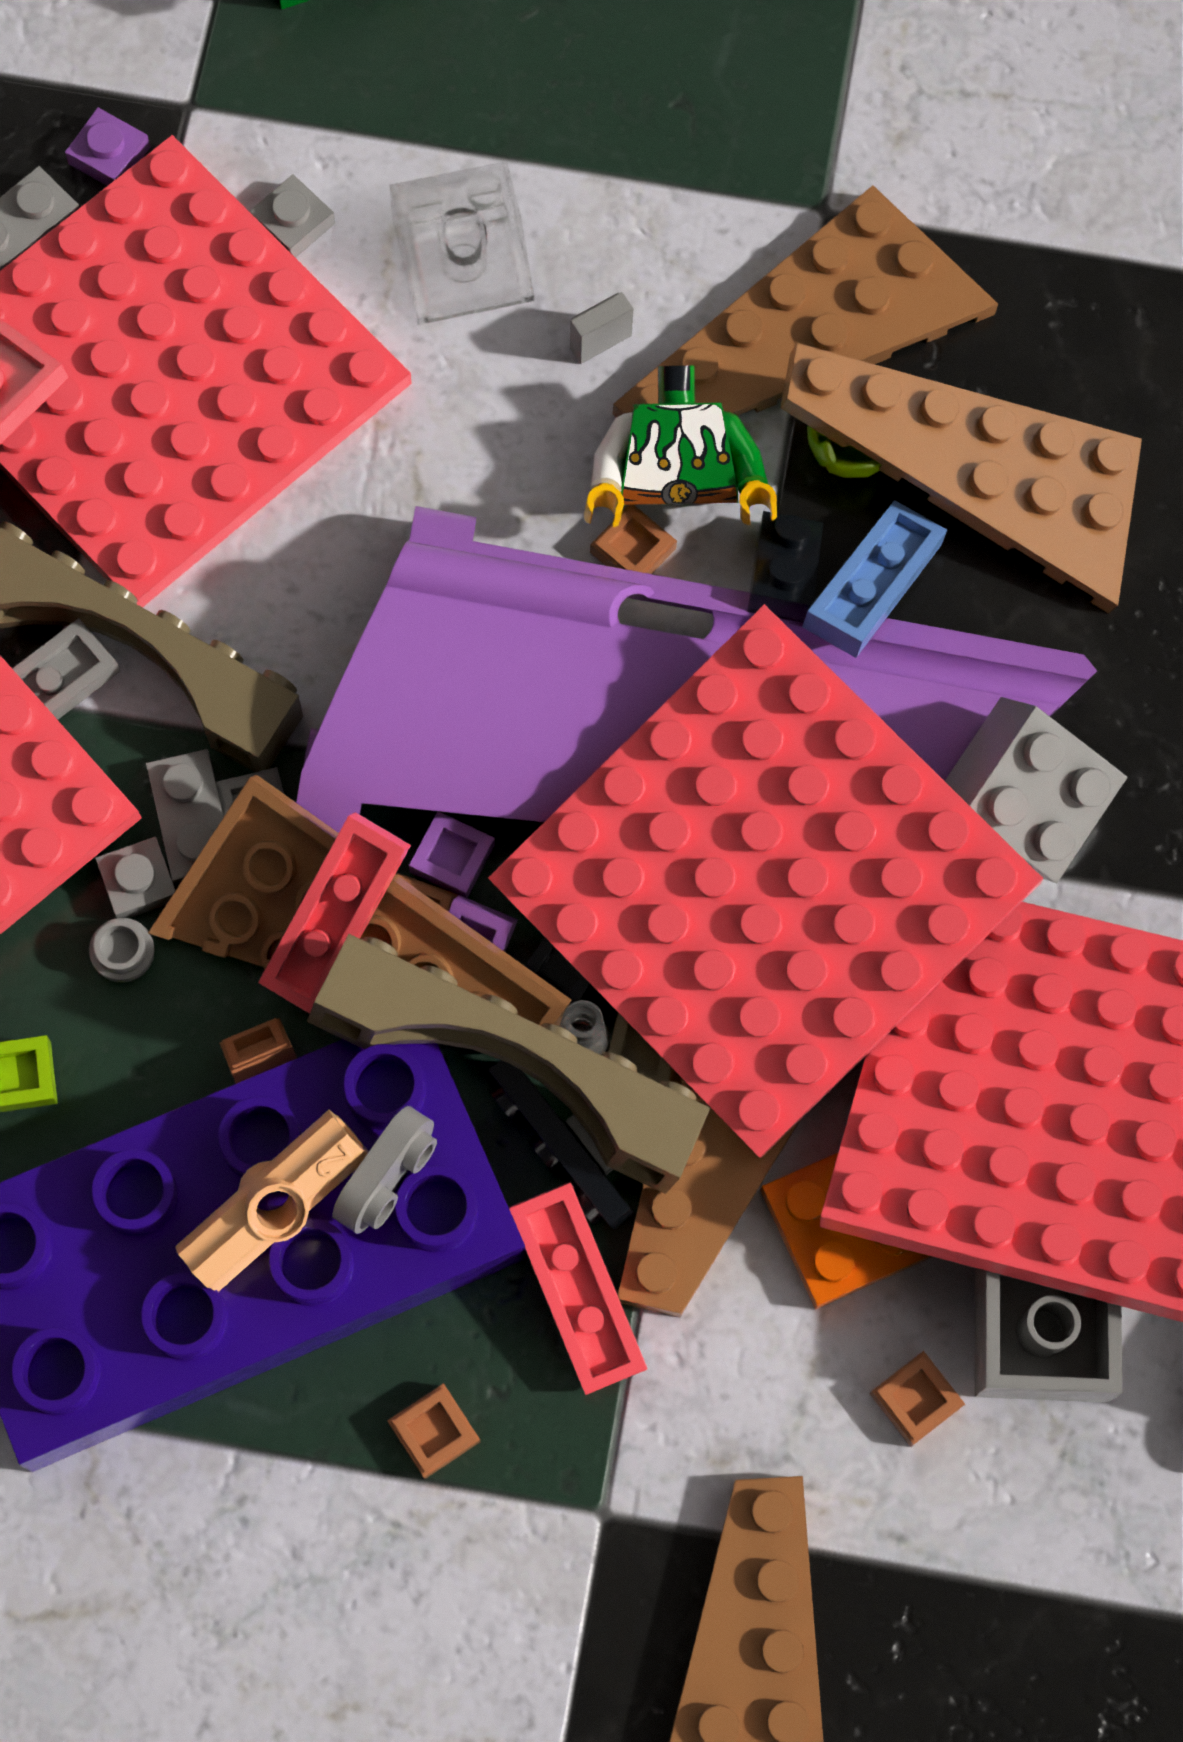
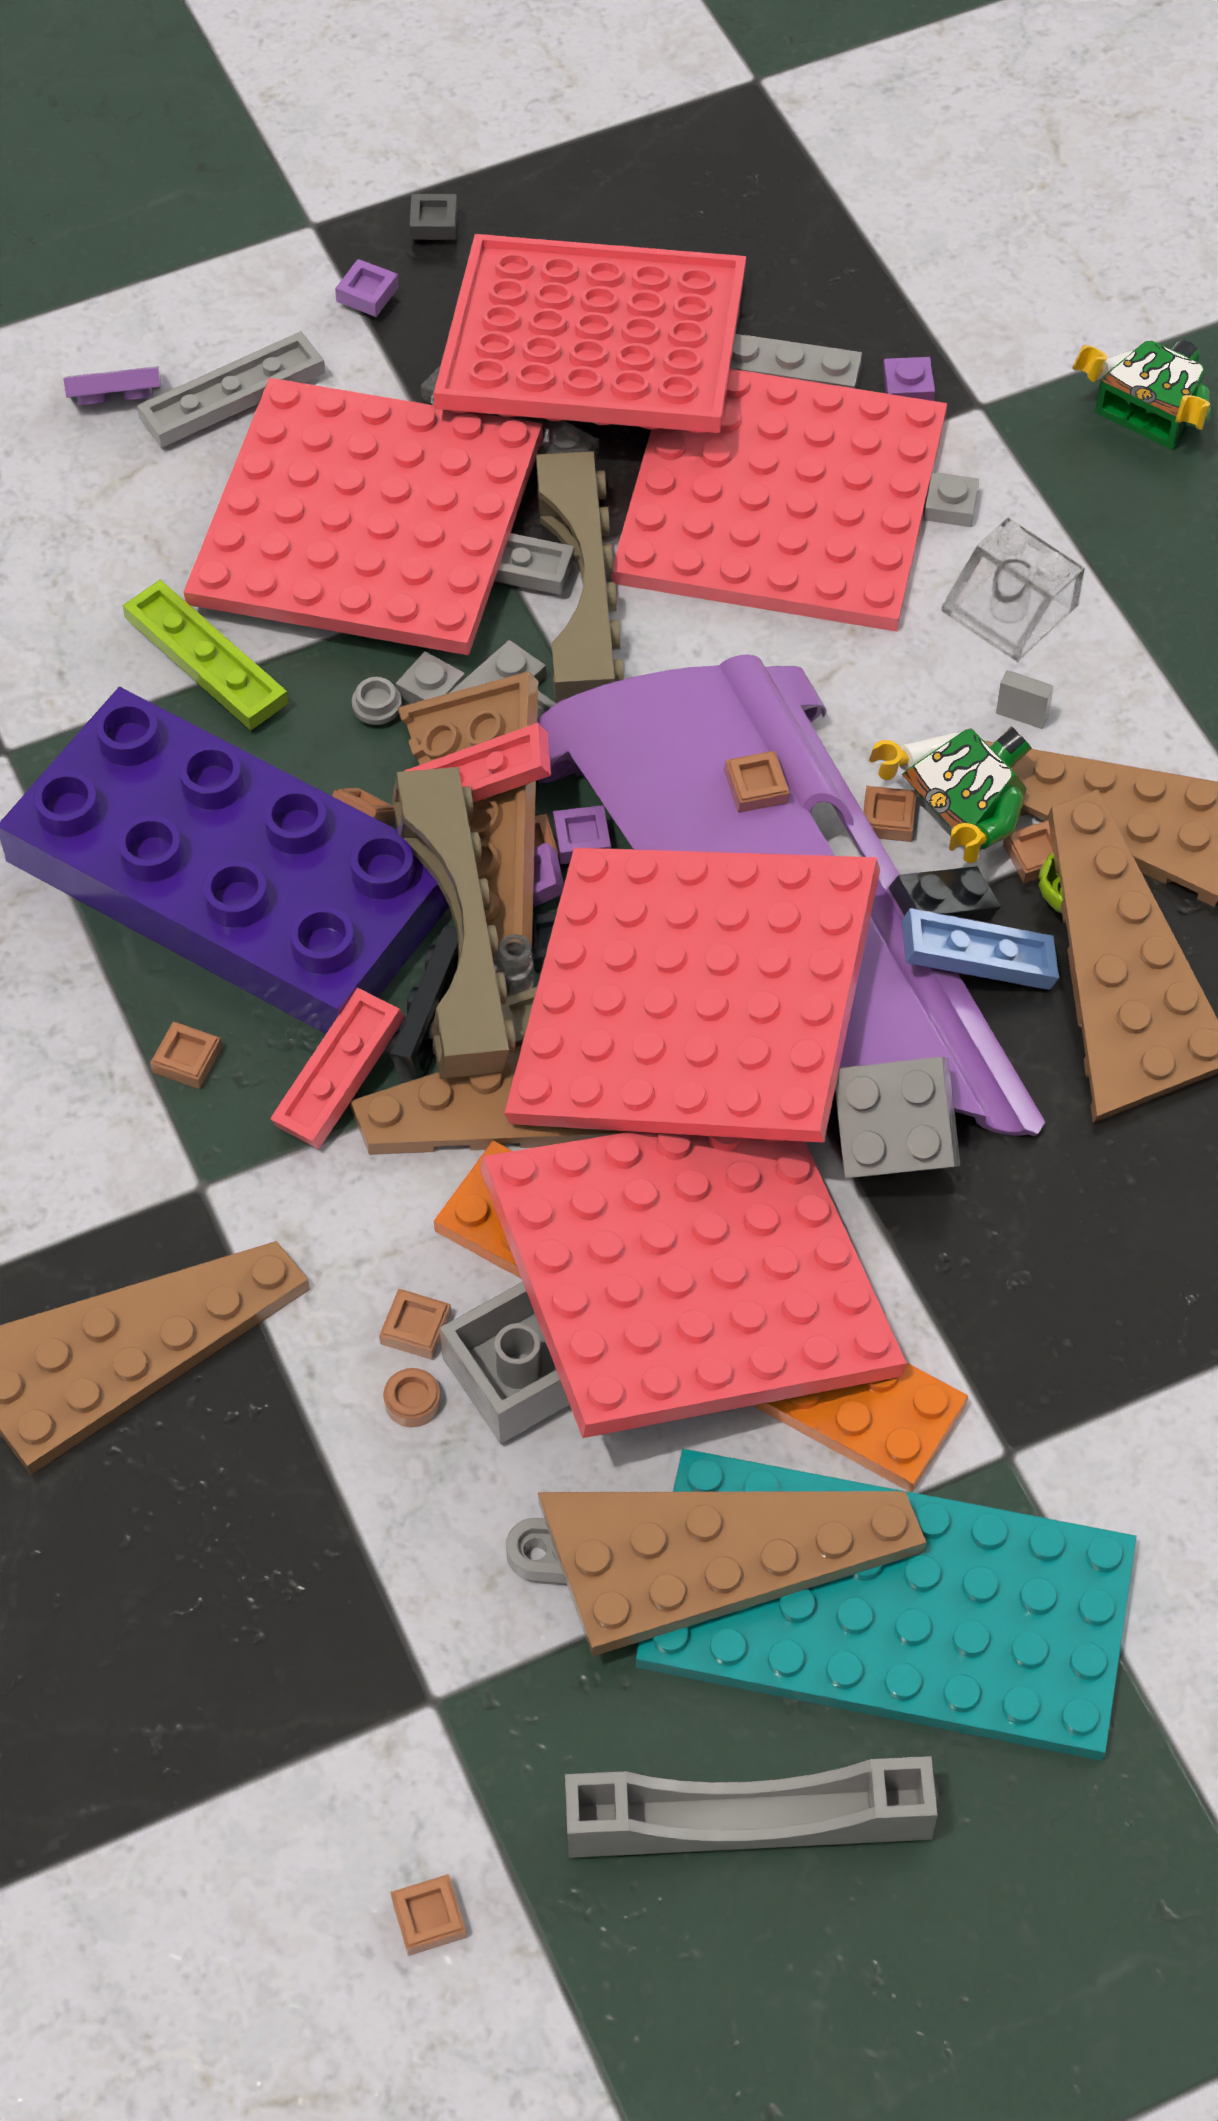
camera: 60 degrees right, 15 degrees down
light nougat piece [176,1110,369,1292] -> none
light grey plate [332,1106,437,1234] -> none
none -> nougat tile [383,1368,441,1427]
none -> nougat tile [724,750,790,813]
none -> nougat tile [1003,820,1053,883]

